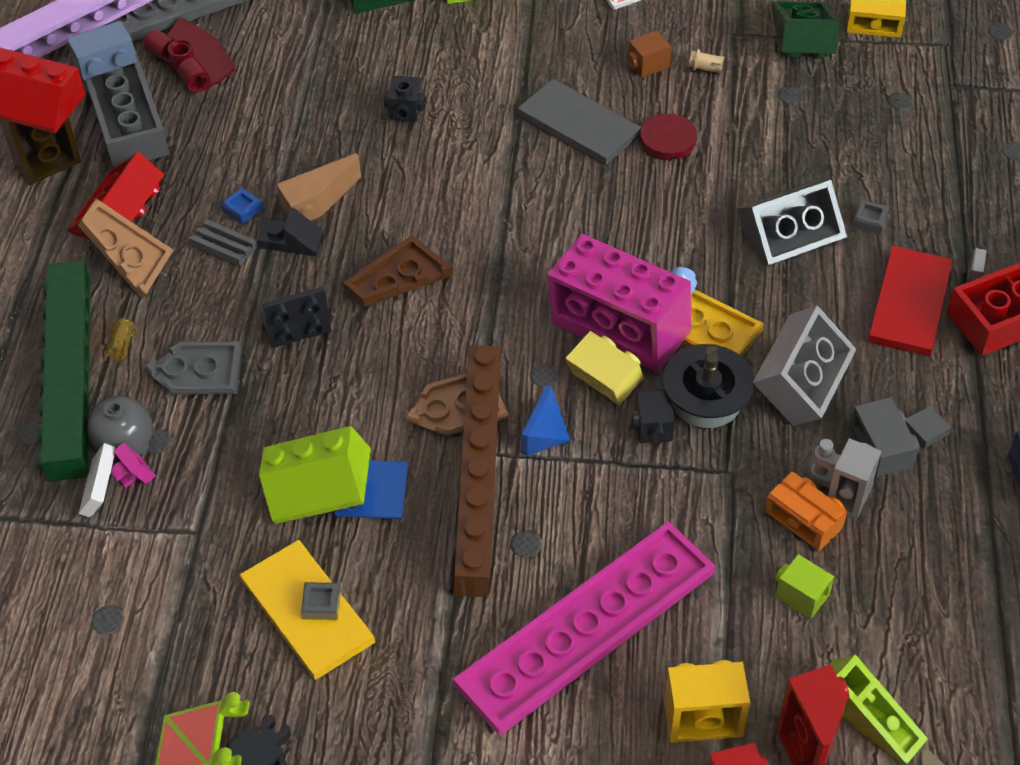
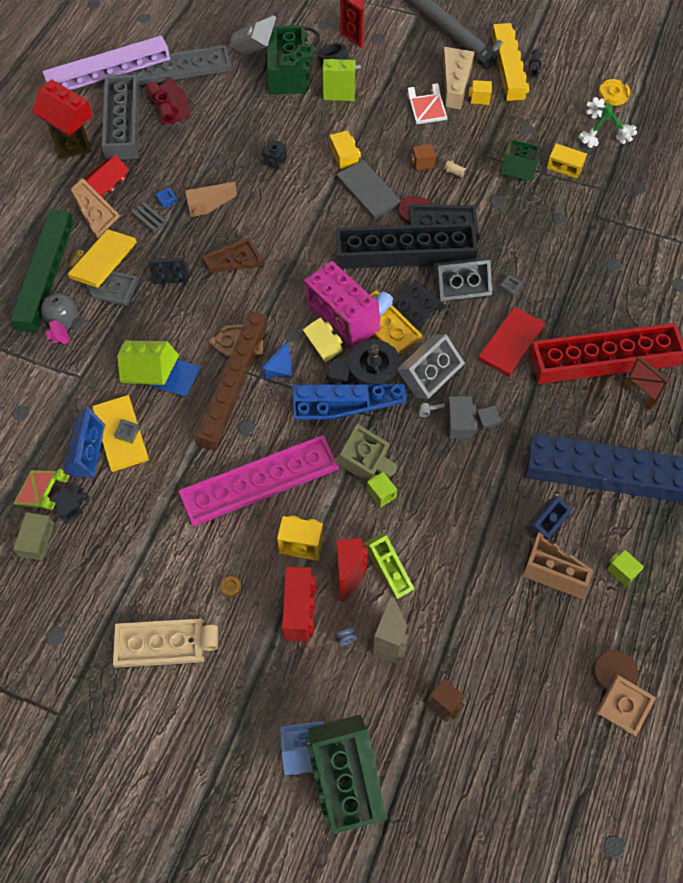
camera: 15 degrees right, 10 degrees up
sand blue brick [67,21,137,80] -> none
white tile [79,443,115,517] -> none
black slope [257,208,324,257] -> none
orange brick [765,472,847,551] -> none
light grey brick [810,438,881,520] -> none
light grey tile [966,248,987,283] -> none
none -> blue slope [64,408,105,478]
none -> yellow tile [68,229,137,288]
none -> blue wedge [291,384,406,420]
none -> yellow brick [330,131,361,170]
none -> olive brick [333,424,397,482]
none -> black brick [336,223,478,269]
none -> black bracket [393,280,446,329]
none -> black tile [409,204,479,238]
none -> light grey hand [419,403,445,417]

